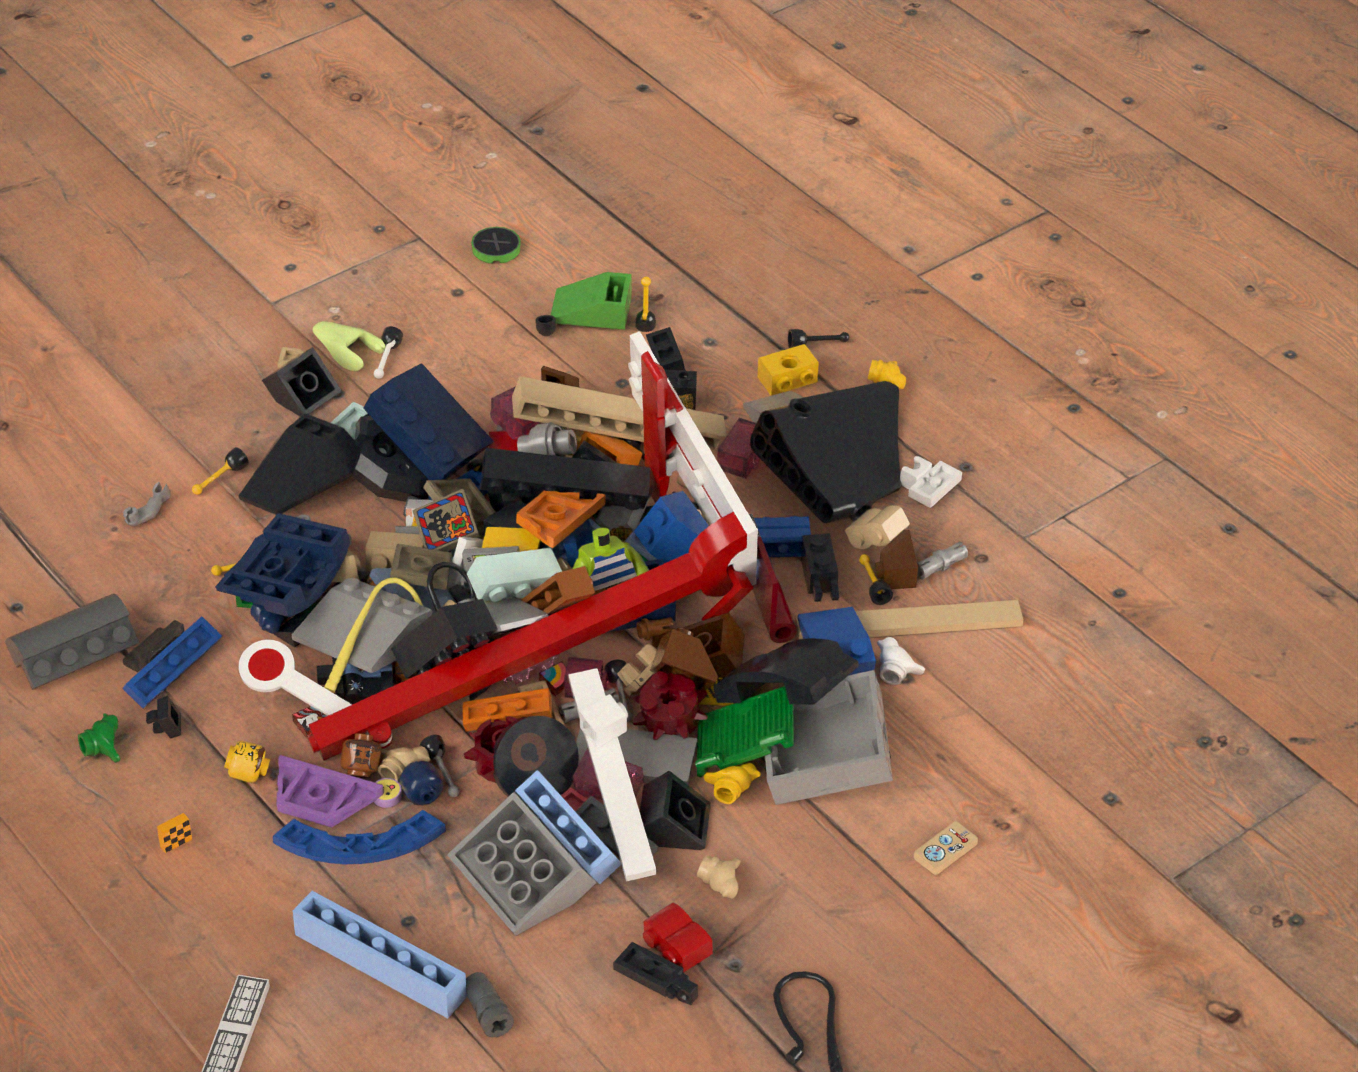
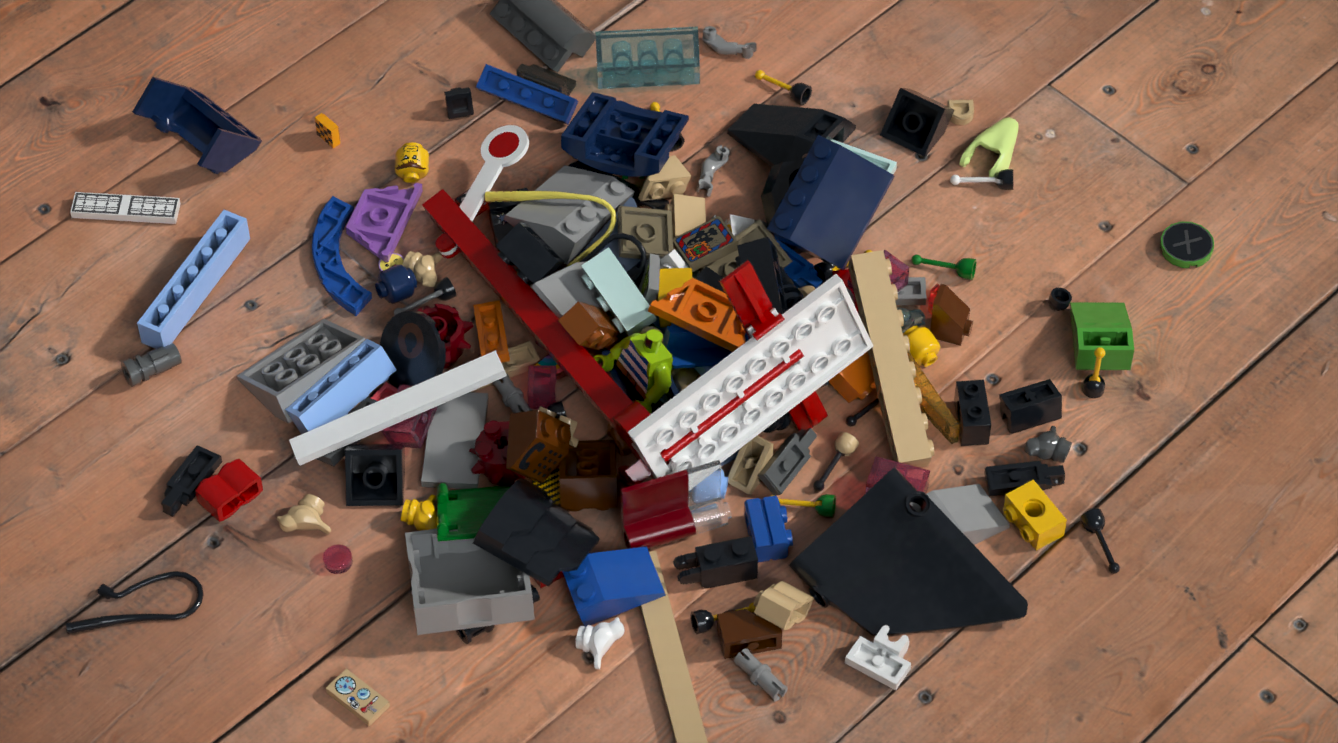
camera: 85 degrees right, 10 degrees up
green animal [78,713,120,763] -> none
dark orange head [340,734,381,778] -> none
white brick [579,694,628,748] -> none
yellow animal [868,359,906,390] -> none
none -> dark blue windscreen [132,77,262,174]
none -> clear pink tile [323,545,353,574]
none -> clear light blue slope [595,27,700,89]
none -> green hinge [770,494,836,518]
none -> green hinge [911,254,977,280]
none -> black hinge [984,461,1065,496]
none -> dark grey animal [1024,426,1072,463]

